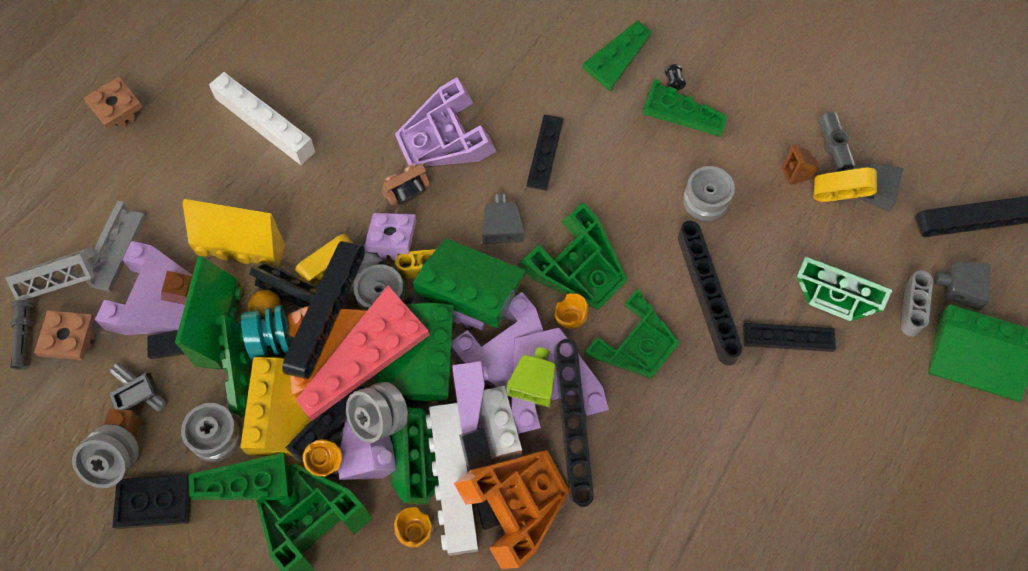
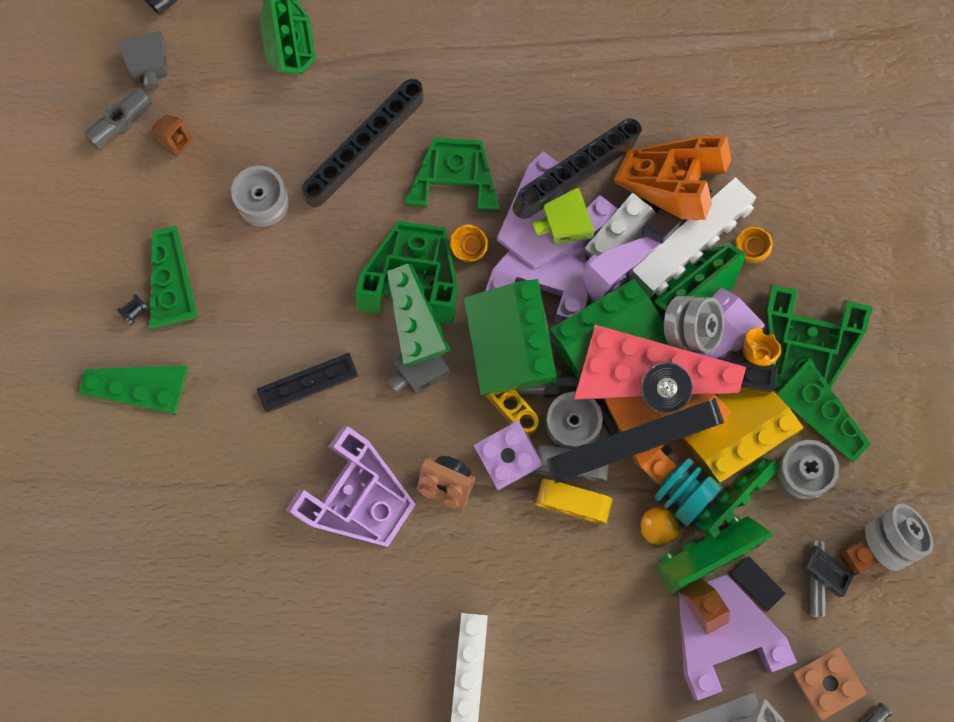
camera: 120 degrees left, 10 degrees up
black tile [112,474,190,529] -> none
yellow slope [183,199,285,267] -> none
black fence [249,261,318,308] -> none
black tile [743,323,836,352] -> none
yellow beam [814,168,877,202] -> none
none -> wing [387,264,451,366]
none -> black tile [640,361,693,414]

